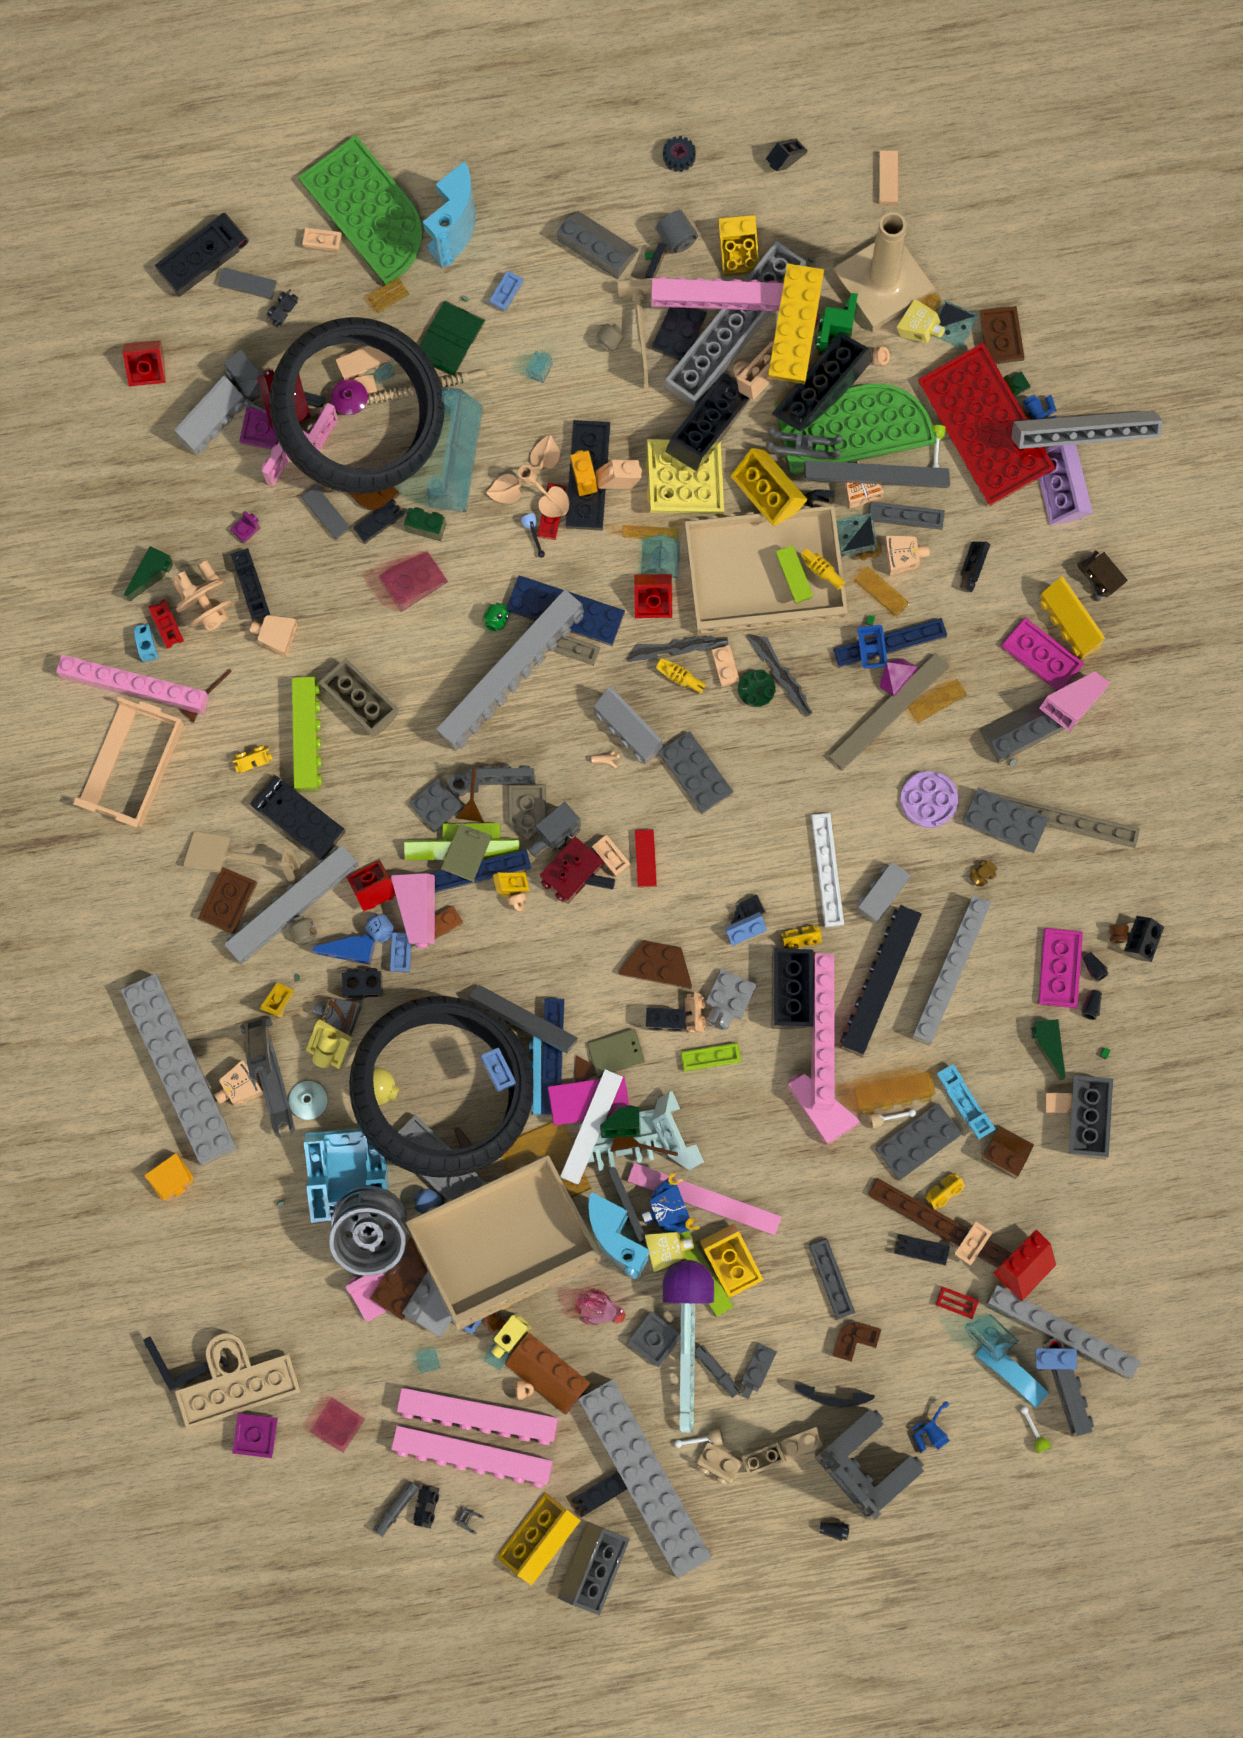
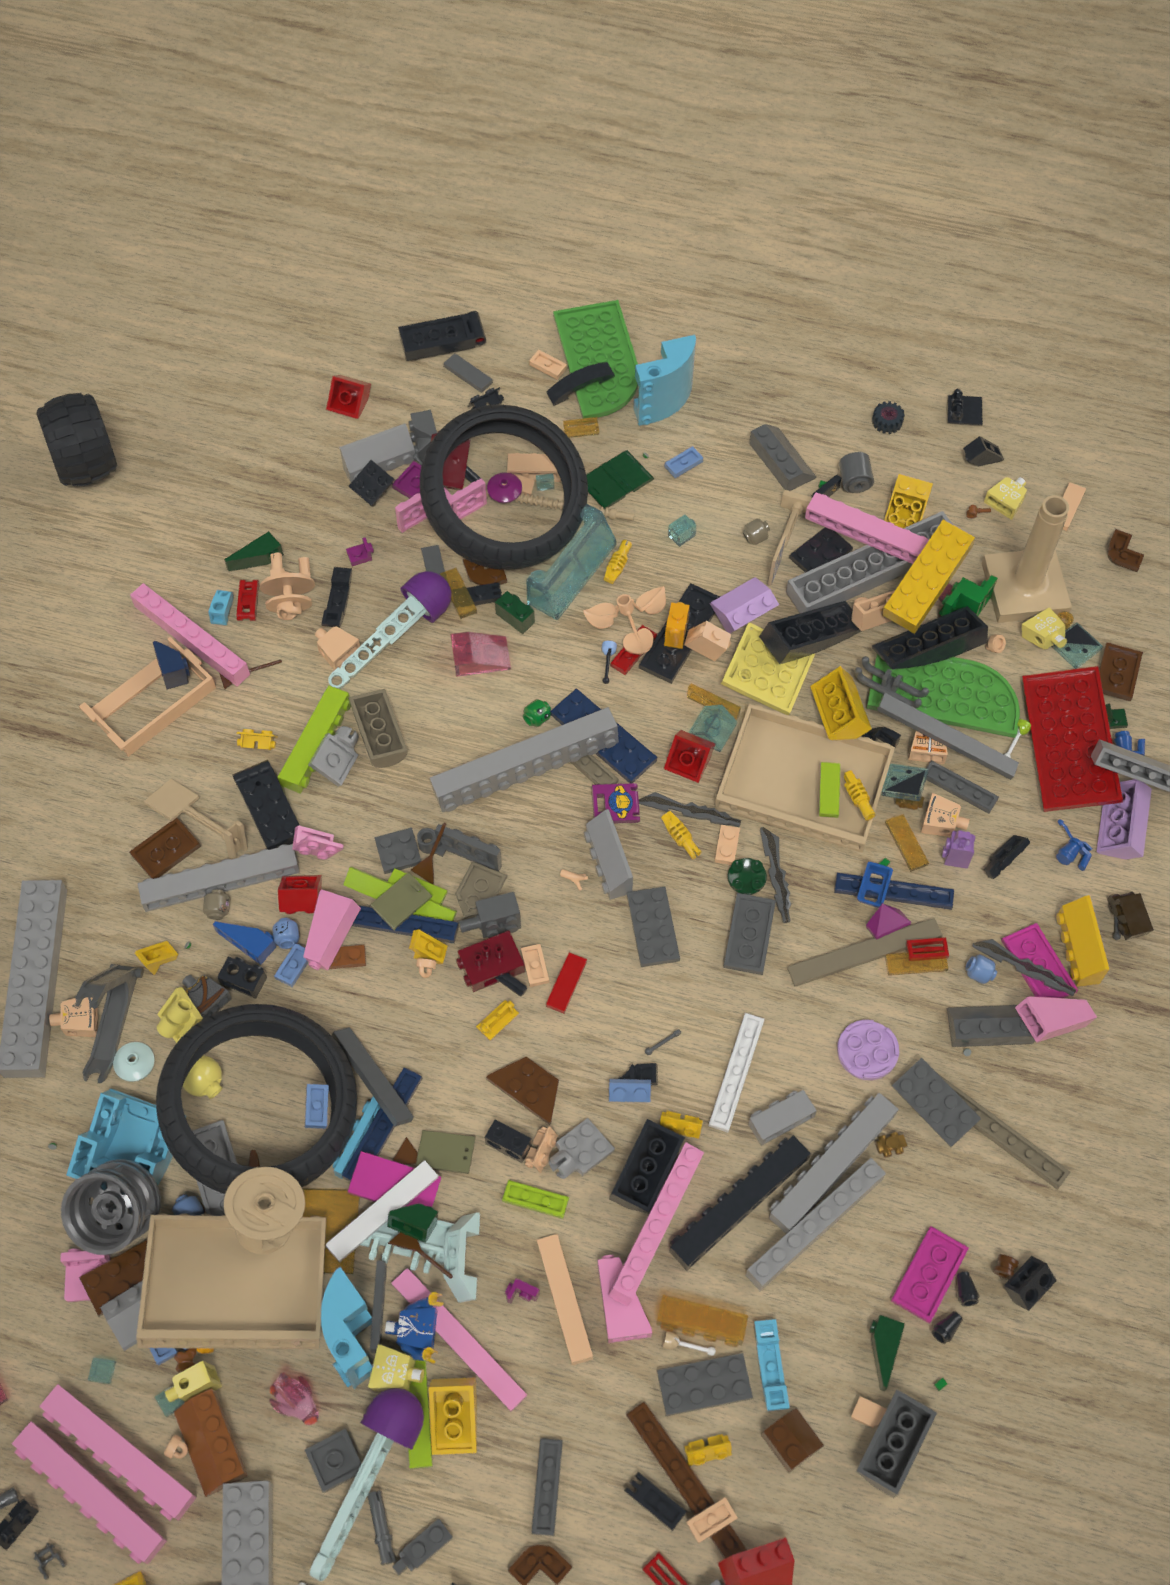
camera: 20 degrees right, 15 degrees down
none -> dark blue slope [153,641,190,690]
none -> tan piece [224,1167,305,1254]
none -> bright pink bracket [292,825,344,860]
none -> light grey plate [308,726,358,787]
none -> piece [328,571,451,689]
none -> black hinge [348,460,395,506]
none -> clear yellow tile [439,568,477,619]
none -> yellow hinge [476,1000,519,1041]
none -> magenta bracket [505,1278,540,1304]
none -> light nougat slope [537,1234,593,1366]
none -> black slope [546,362,615,406]
none -> magenta container [591,783,640,824]
none -> yellow hinge [603,540,632,584]
none -> dark grey hinge [645,1029,682,1055]
none -> lavender slope [710,577,779,633]
none -> dark grey plate [723,893,776,975]
none -> light grey brick [769,1093,899,1234]
none -> red tile [906,937,949,961]
none -> medium lavender hinge [942,830,976,869]
none -> black hinge [948,389,983,425]
none -> medium blue head [965,954,997,984]
none -> dark orange hand [967,505,991,519]
none -> dark grey sword [972,939,1077,996]
none -> light yellow torso [984,477,1027,520]
none -> blue piece [1056,819,1093,871]
none -> reddish brown plate [1107,529,1144,572]

